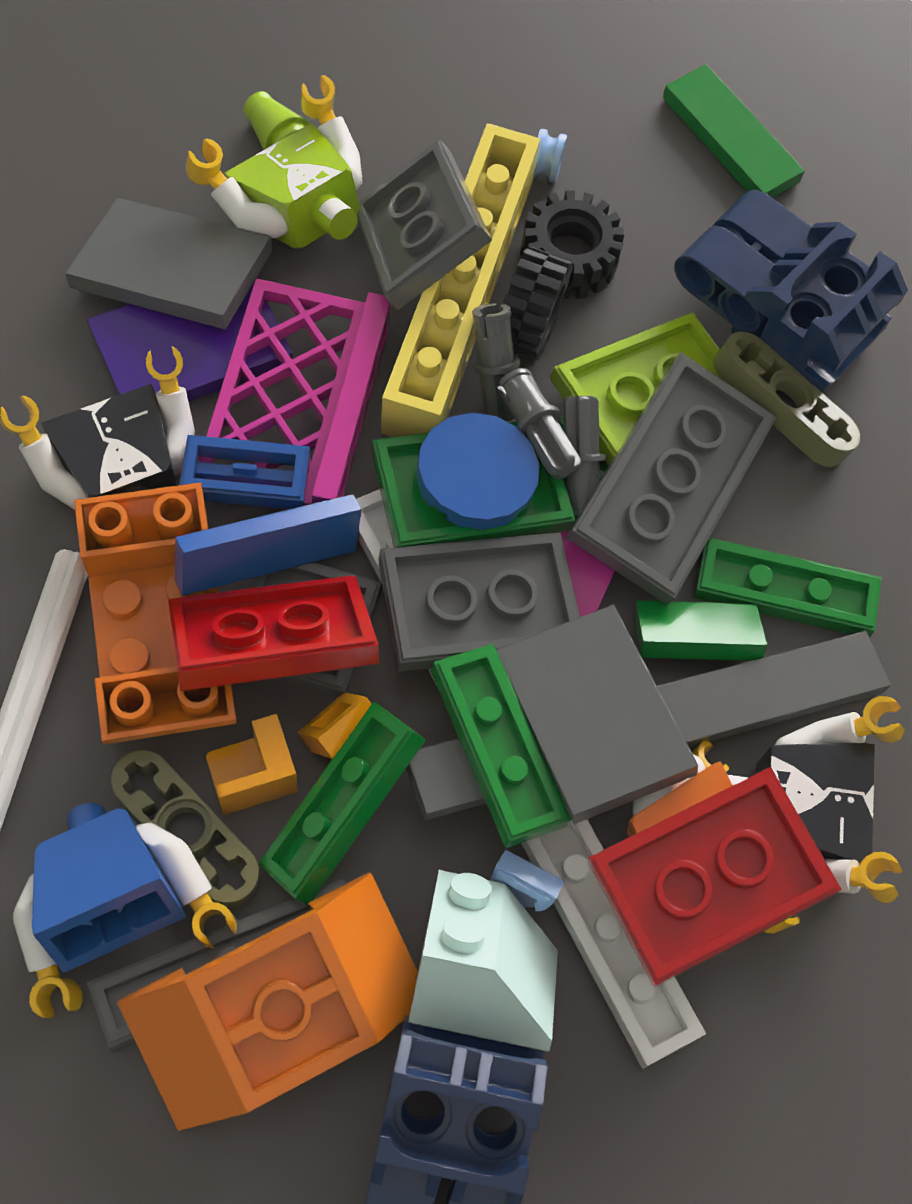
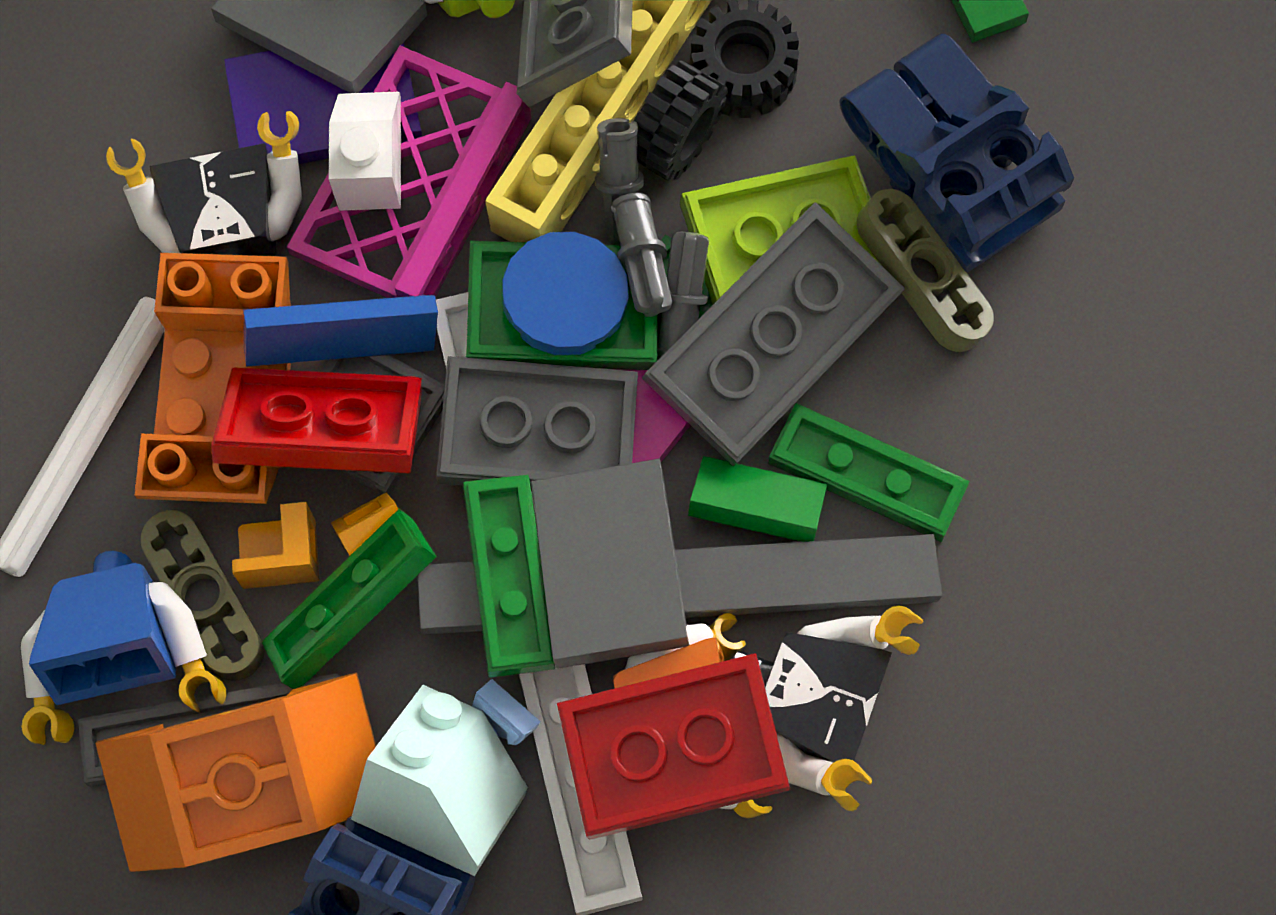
camera: 25 degrees right, 5 degrees up
blue tile [180,435,310,509] -> none
none -> white slope [329,92,401,211]

